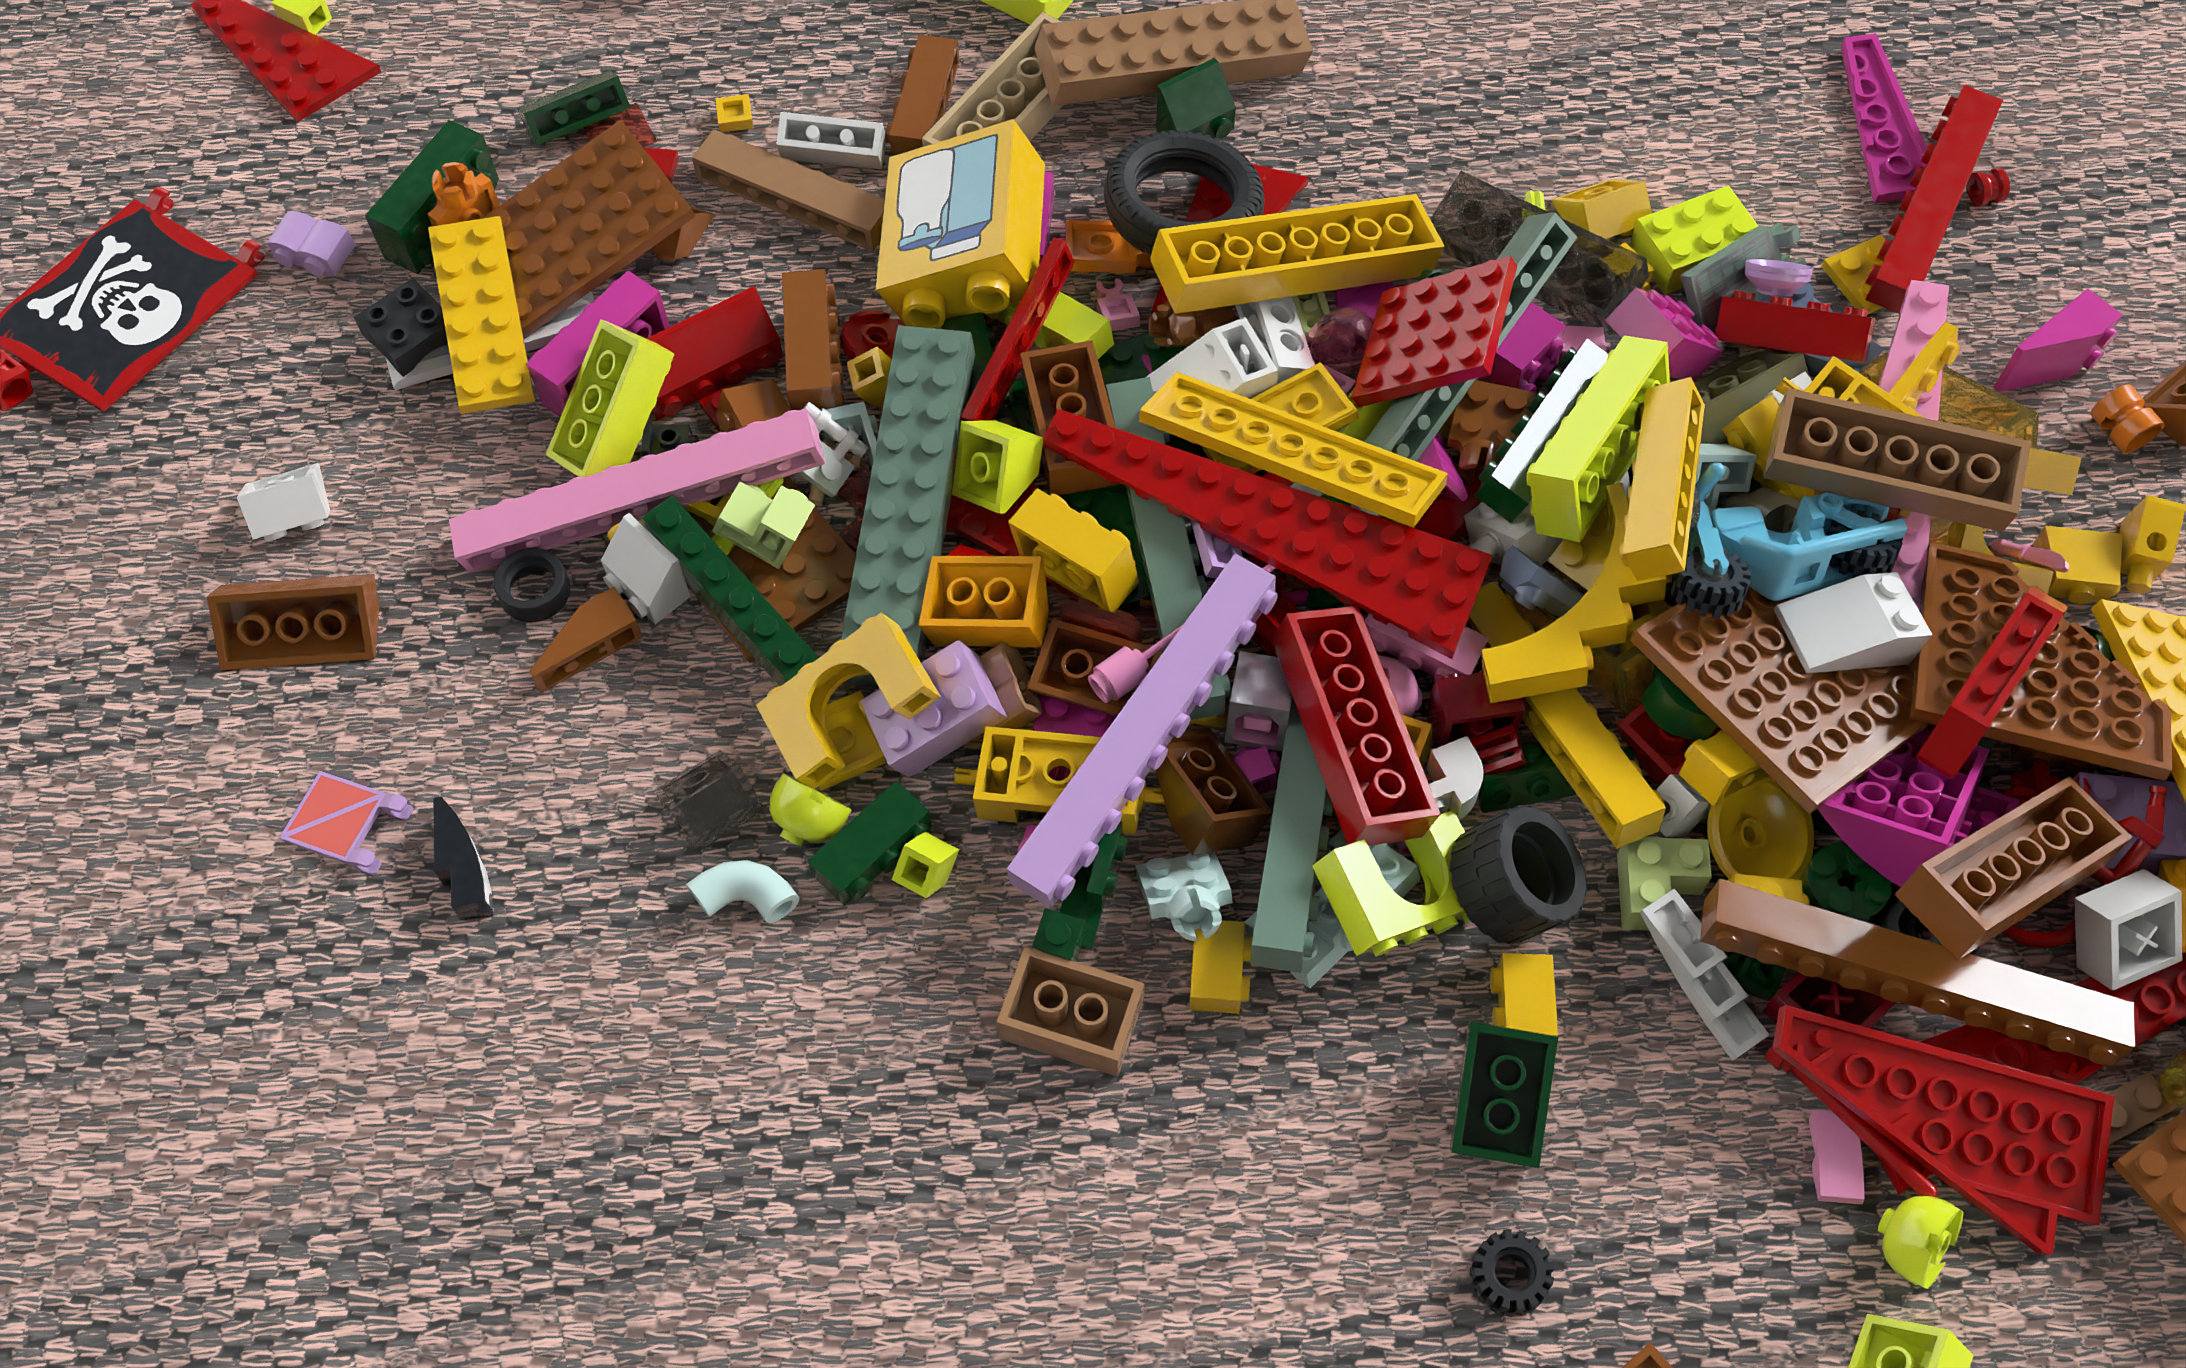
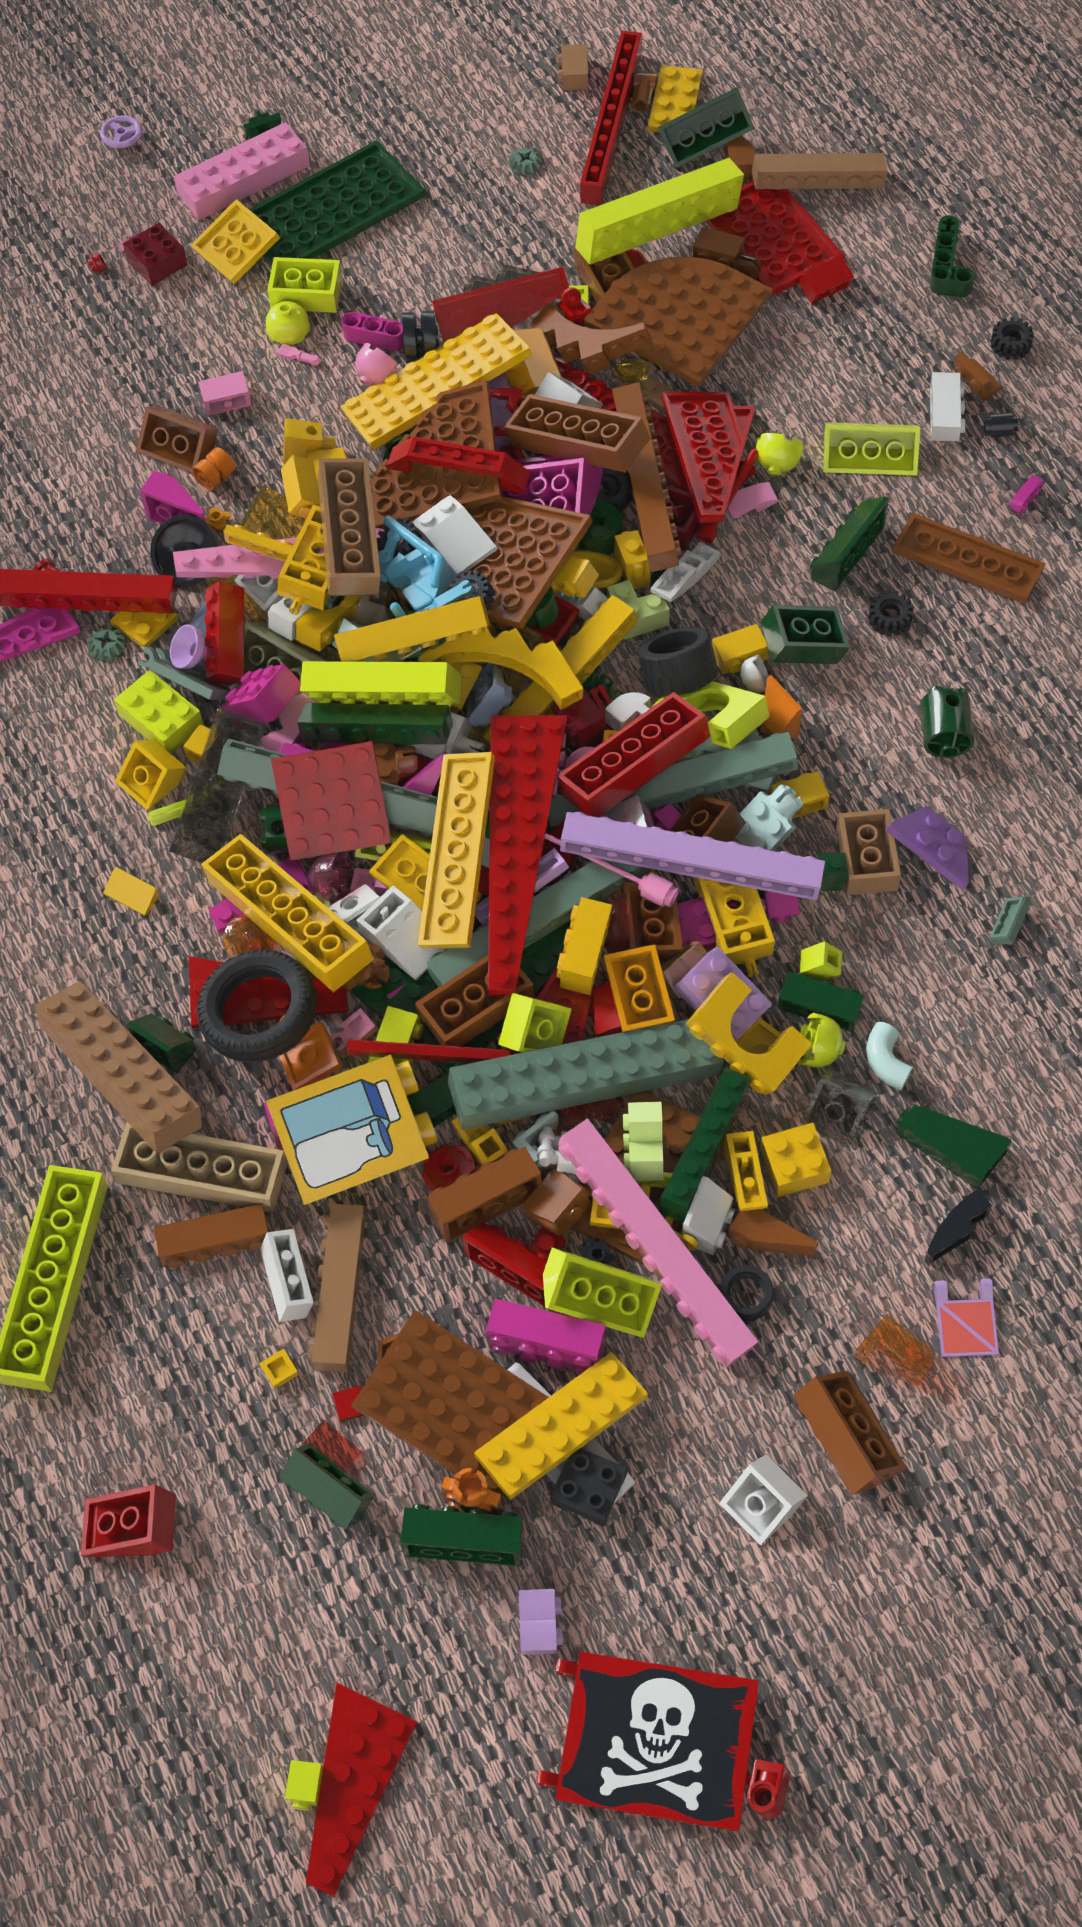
camera: 110 degrees left, 0 degrees up
none -> sand green gear [87,626,126,660]
none -> yellow slope [103,867,160,916]
none -> black dish [150,515,219,587]
none -> light orange plate [205,507,230,530]
none -> yellow slope [723,1131,768,1211]
none -> white hair [740,655,769,694]
none -> yellow brick [760,1123,831,1198]
none -> orange slope [761,675,802,738]
none -> dark green slope [810,496,889,592]
none -> clear orange piece [854,1314,934,1388]
none -> medium lavender wing [885,806,969,889]
none -> dark green slope [896,1104,1012,1190]
none -> dark green cylinder [920,686,975,758]
none -> sand green plate [989,896,1031,945]

